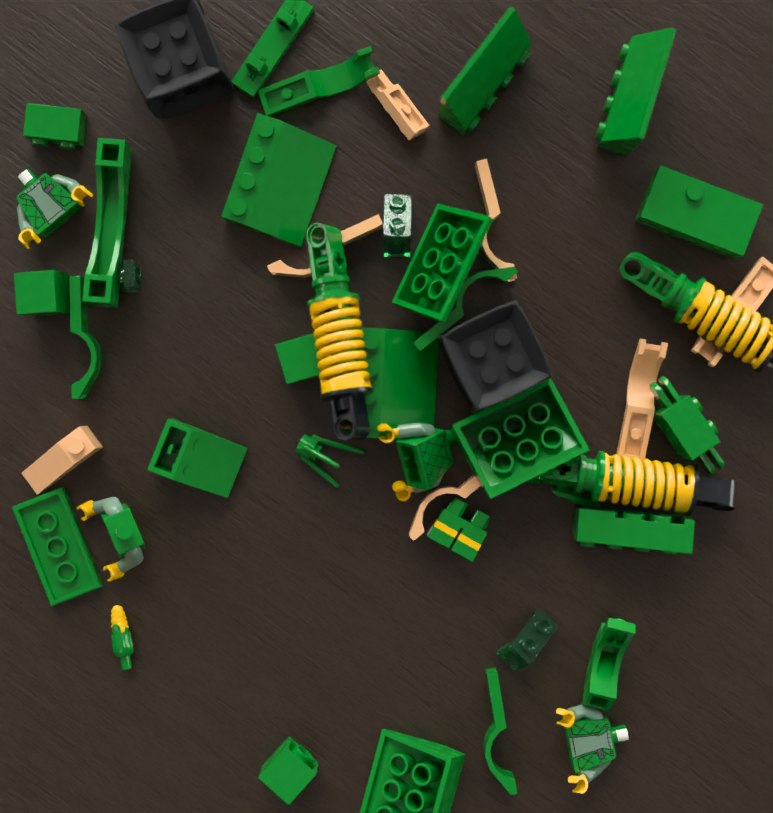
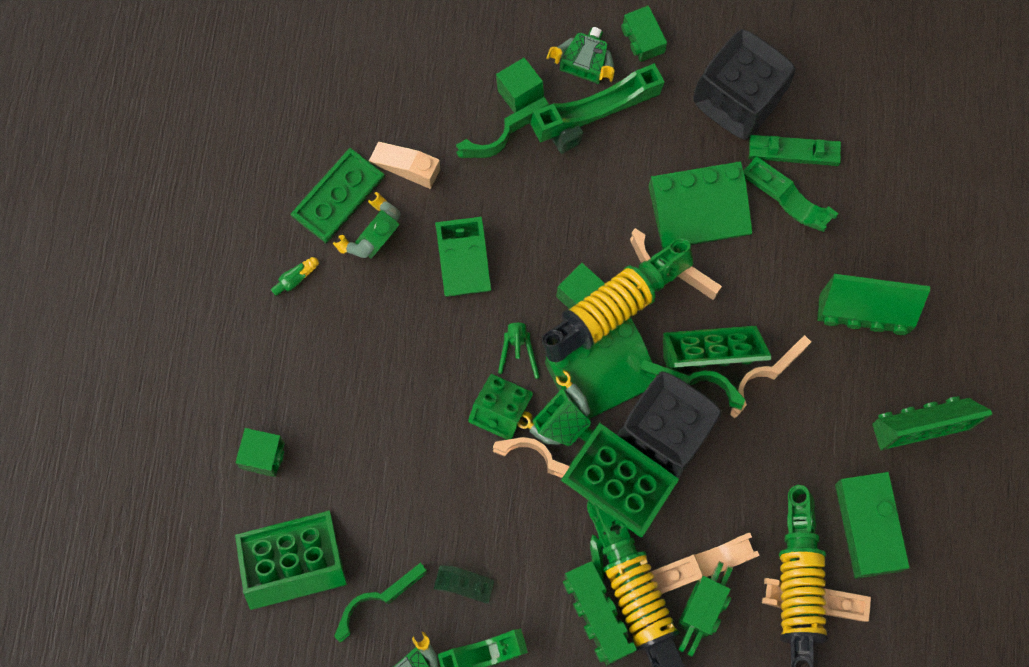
camera: 55 degrees right, 15 degrees down
light nougat hinge [366,70,430,140] -> none
clear green bracket [383,194,411,257] -> none
green hips [427,497,490,562] -> none
none -> green bracket [468,374,533,440]

